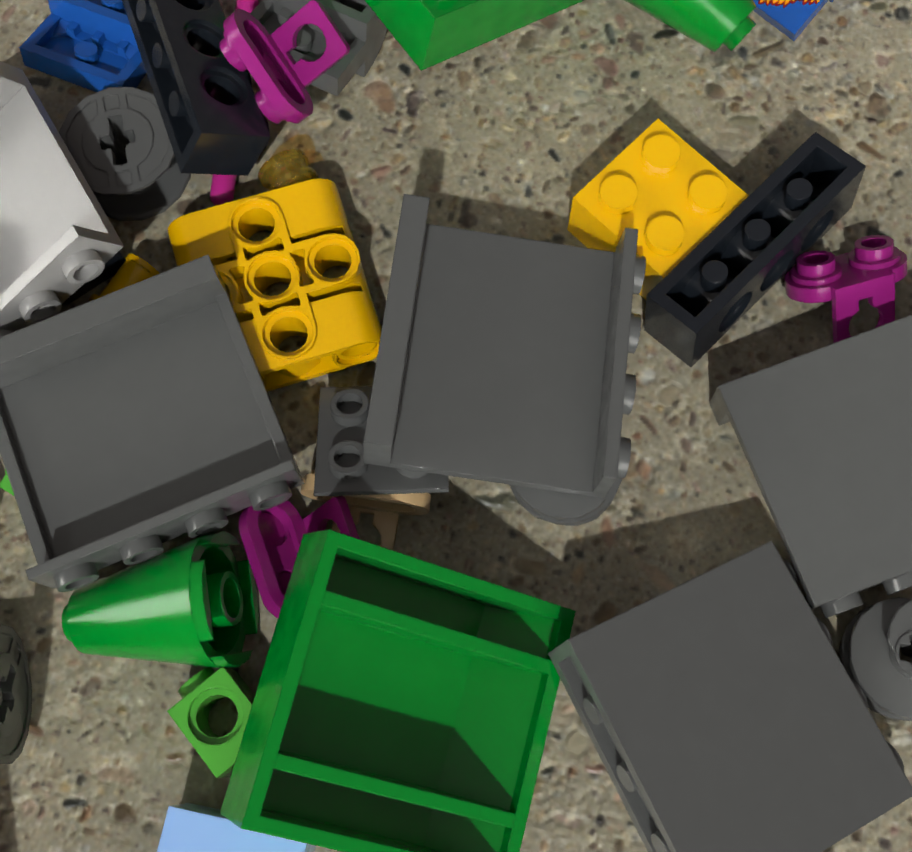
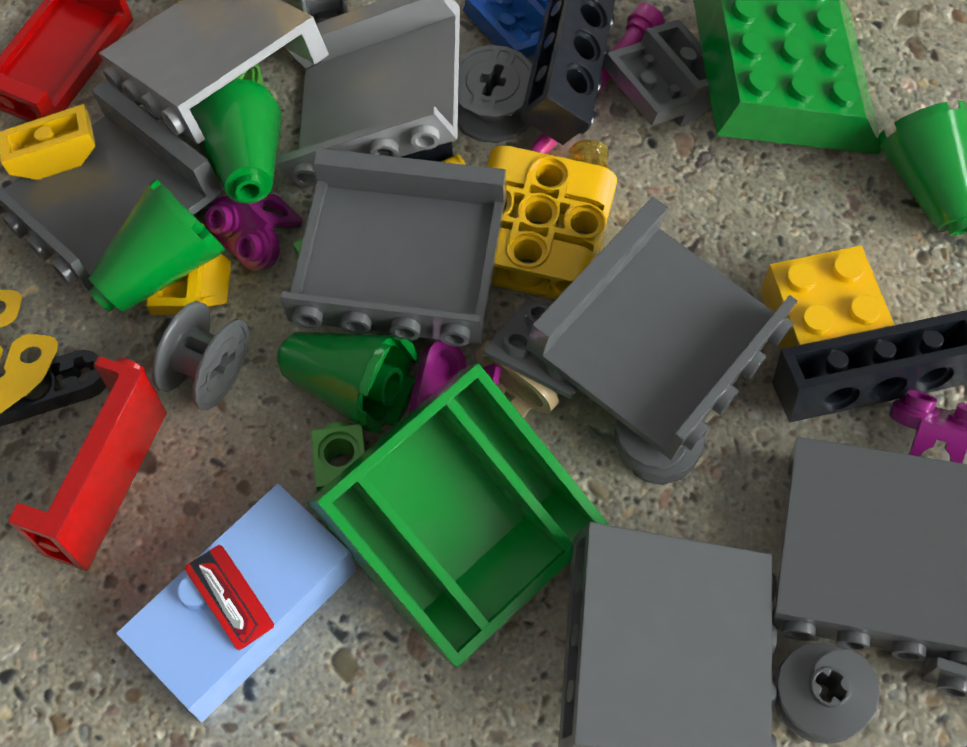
camera: 30 degrees right, 10 degrees down
magenta bracket [219,0,350,124] -> none

